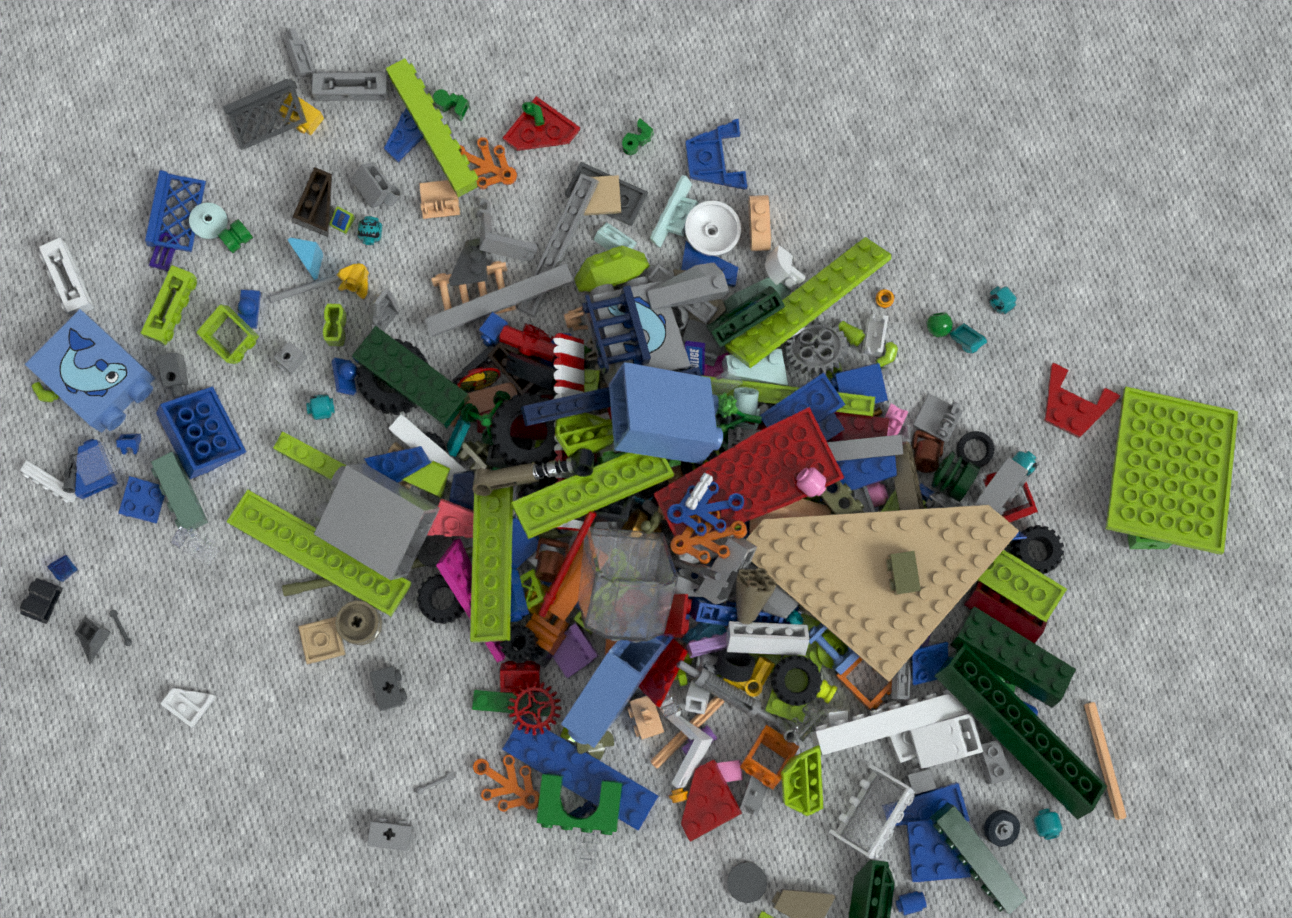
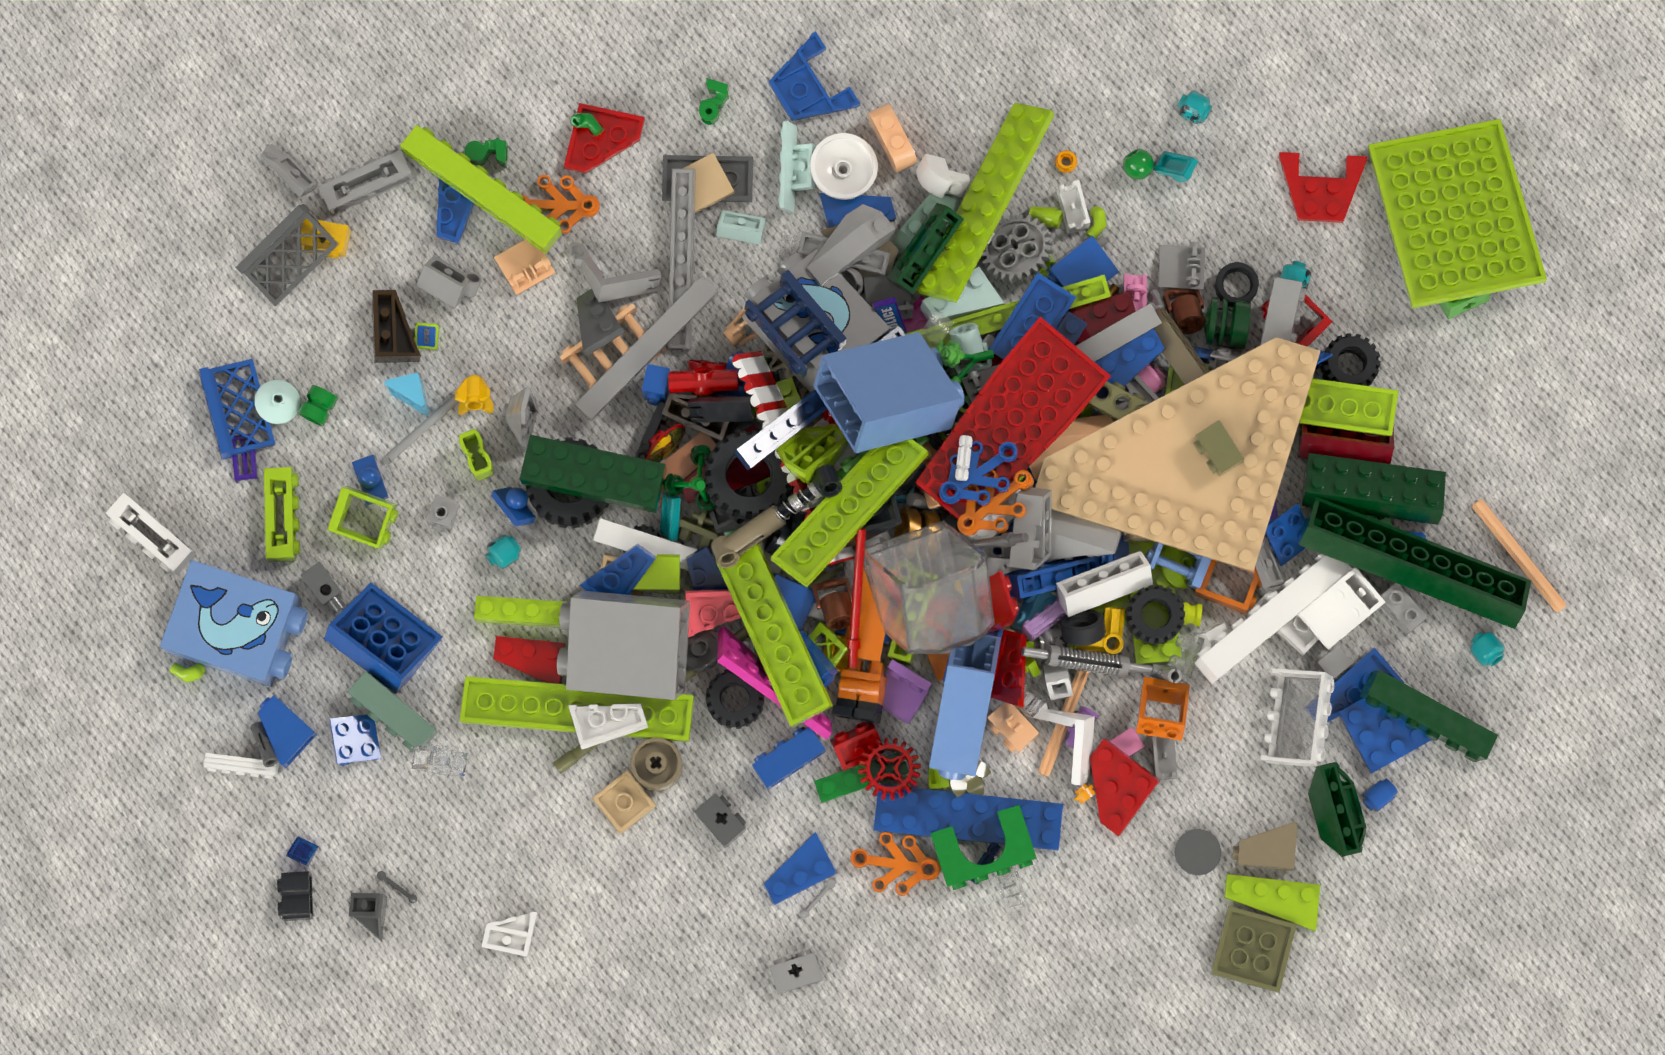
camera: 20 degrees left, 0 degrees up
clear piece [73,442,117,486] -> none
blue tile [116,434,141,455] -> none
teal head [357,216,383,245] -> none
black tyre [500,624,538,663] -> none
lime wedge [574,245,650,292] -> none
olive arm [641,512,663,534] -> none
dark tan cone [736,568,776,625] -> none
lime wedge [781,745,823,816] -> none
teal hinge [786,610,803,625] -> none
bright pink head [796,468,826,497] -> none
black wheel [984,810,1020,847] -> none
none -> red wing [493,636,565,684]
none -> white wing [568,704,649,749]
none -> blue brick [752,726,826,790]
none -> blue wing [764,832,837,905]

